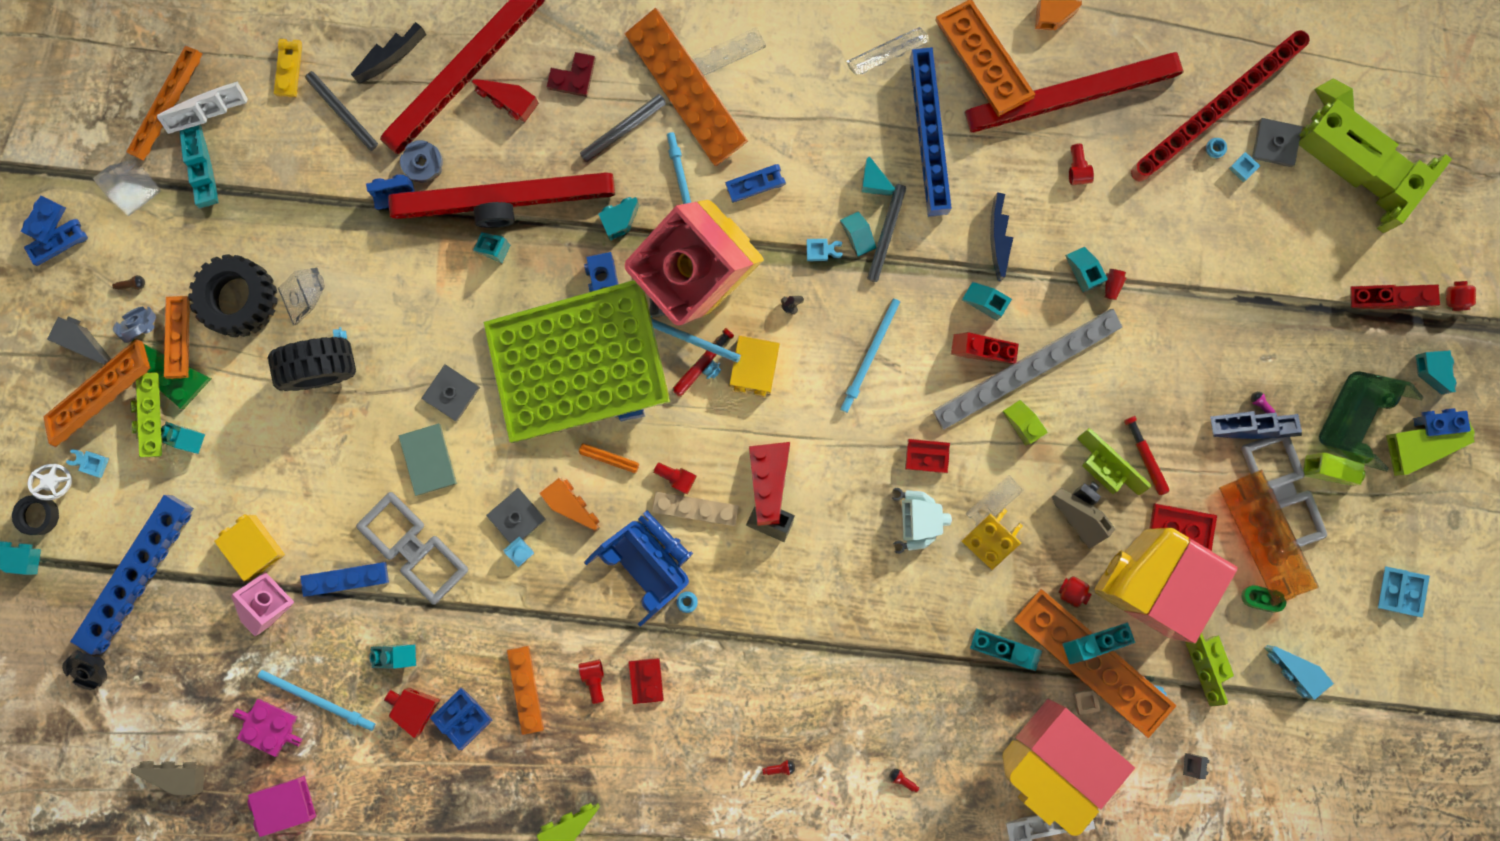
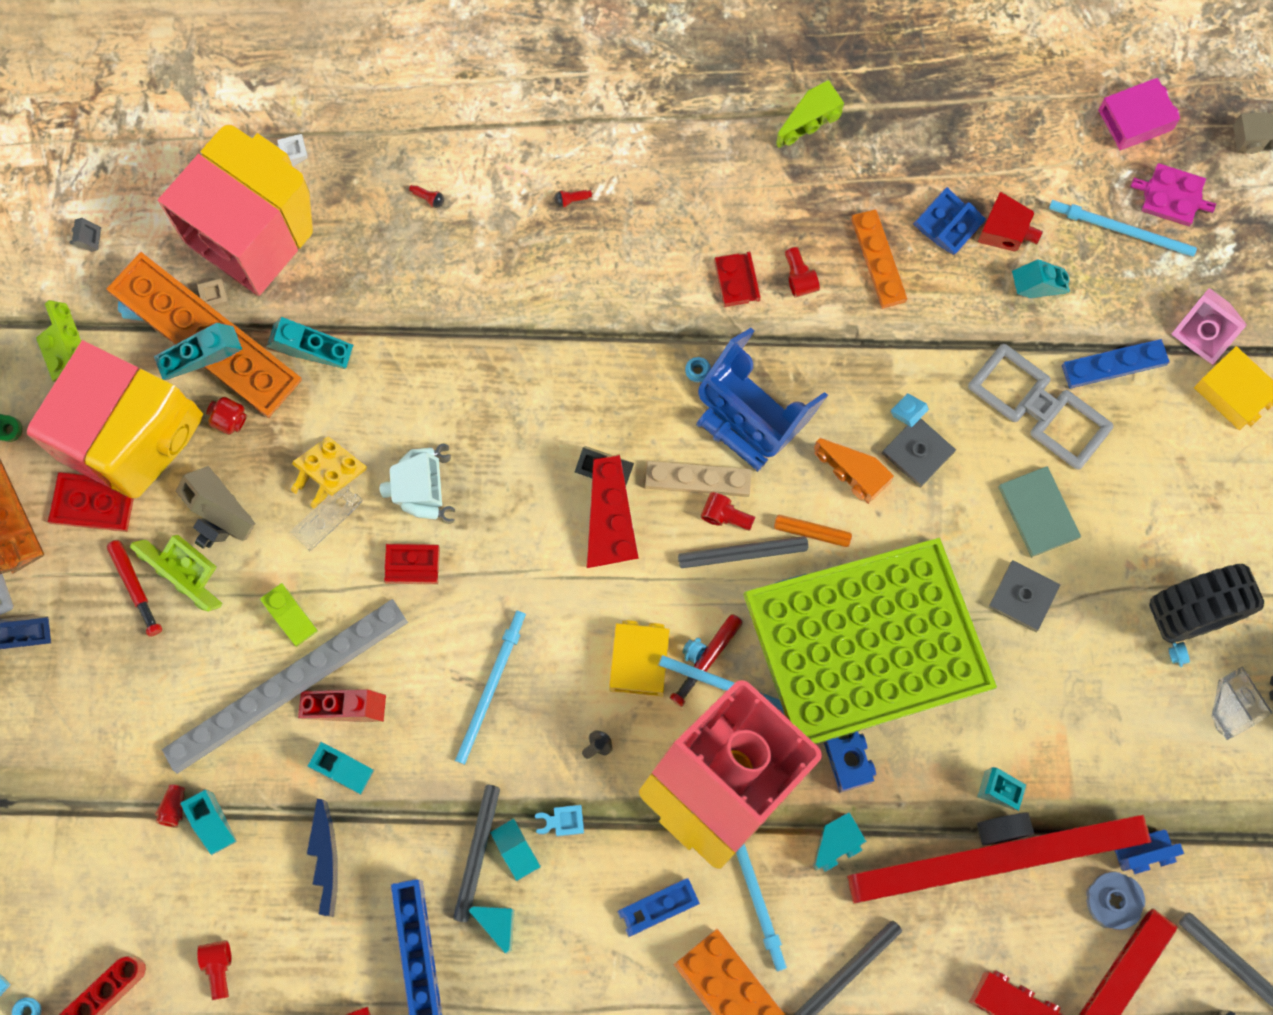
camera: 175 degrees right, 10 degrees down
none -> dark grey axle [678,536,809,569]

